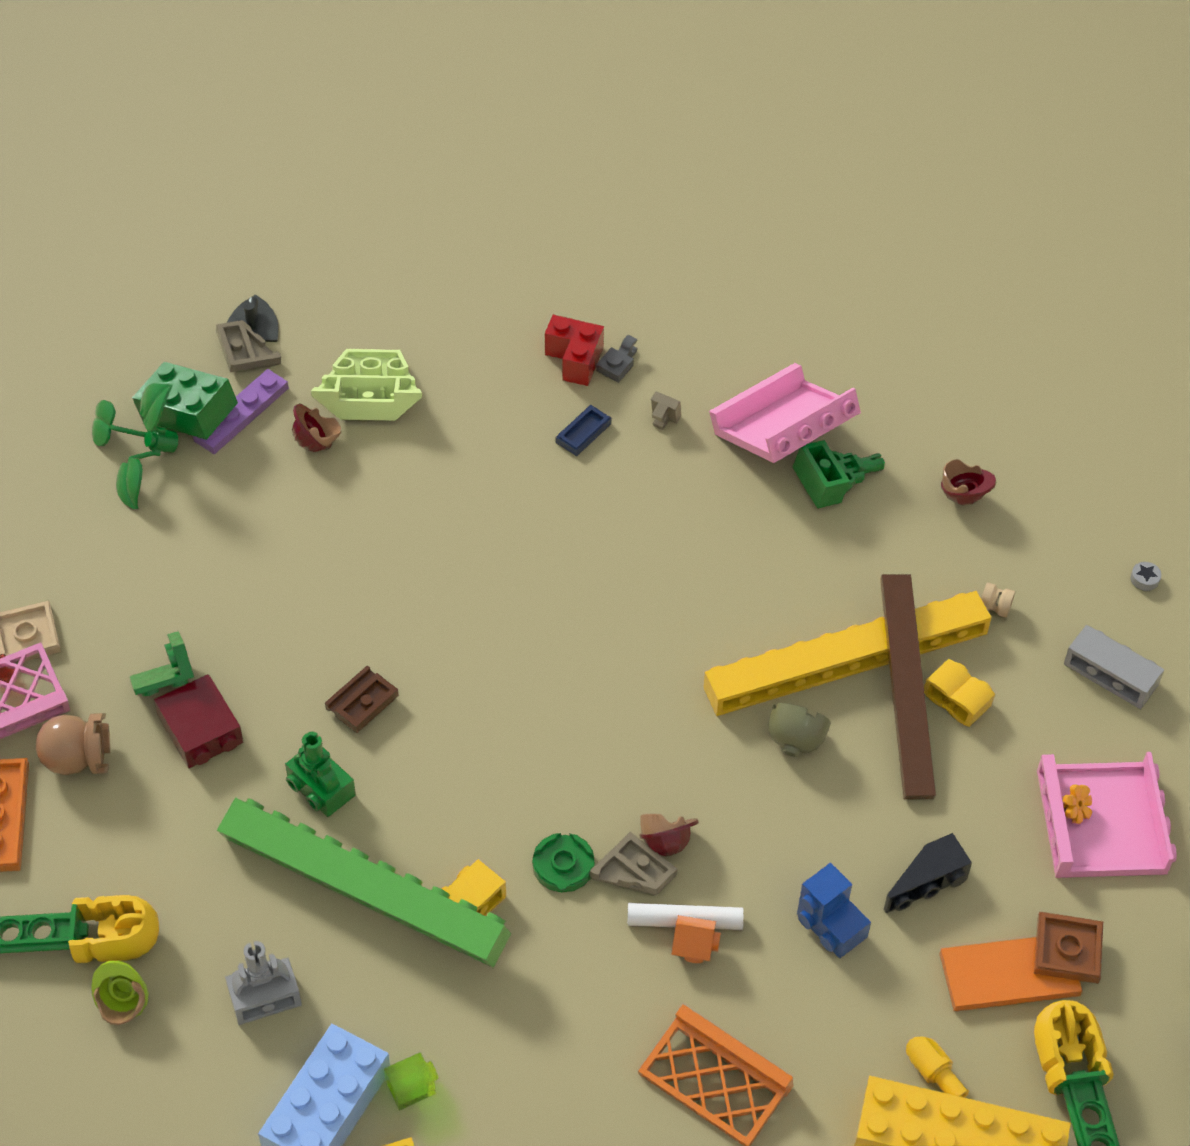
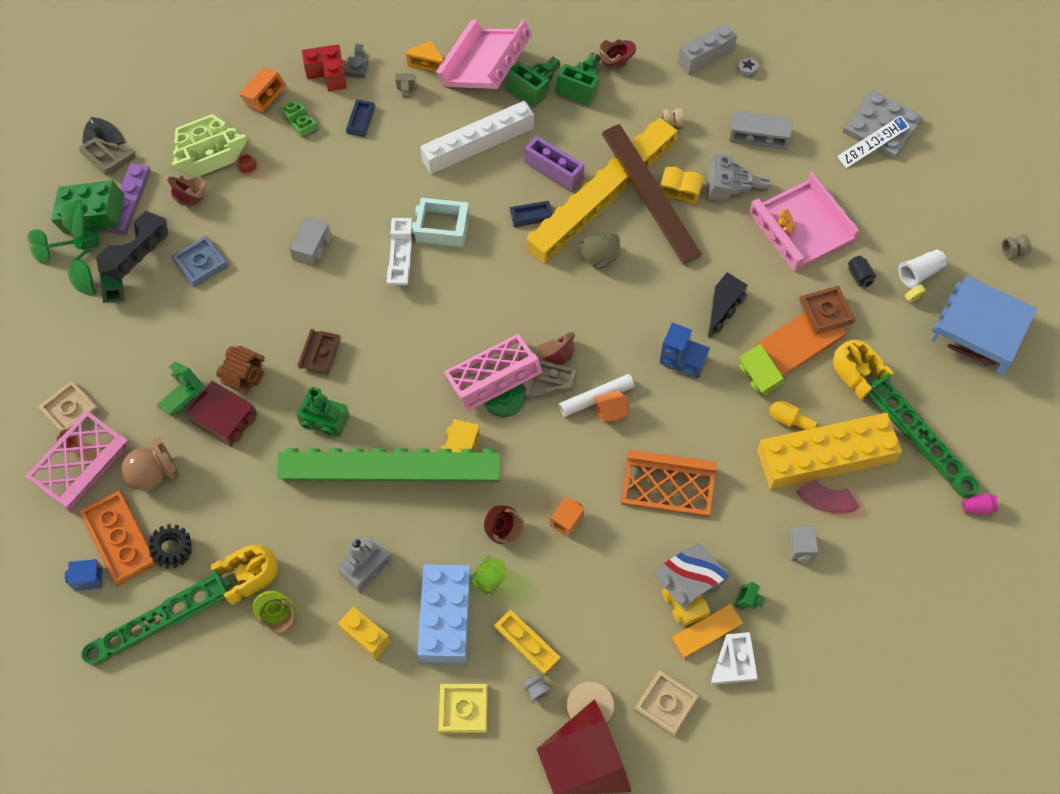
camera: 25 degrees left, 10 degrees up
none -> black arch [96,211,168,281]
none -> dark green brick [100,273,125,303]
none -> black tyre [149,524,191,569]
none -> sand blue tile [172,235,229,287]
none -> dark orange brick [216,345,265,395]
none -> clear red plate [237,154,257,173]
none -> orange brick [239,67,287,113]
none -> bright green slope [280,100,318,137]
none -> light grey brick [290,217,332,266]
none -> yellow brick [338,606,391,661]
none -> white slope [387,218,412,285]
none -> light orange slope [406,41,443,72]
none -> light aqua window [412,198,470,247]
none -> white brick [420,100,534,174]
none -> bright pink fence [444,334,543,412]
none -> dark red piece [484,505,525,544]
none -> dark blue tile [510,201,552,227]
none -> medium lavender brick [525,135,585,191]
none -> orange brick [550,497,584,537]
none -> green brick [555,52,601,106]
none -> light grey brick [678,24,737,75]
none -> light grey brick [707,153,770,202]
none -> lime brick [738,343,786,397]
none -> black brick [848,255,876,287]

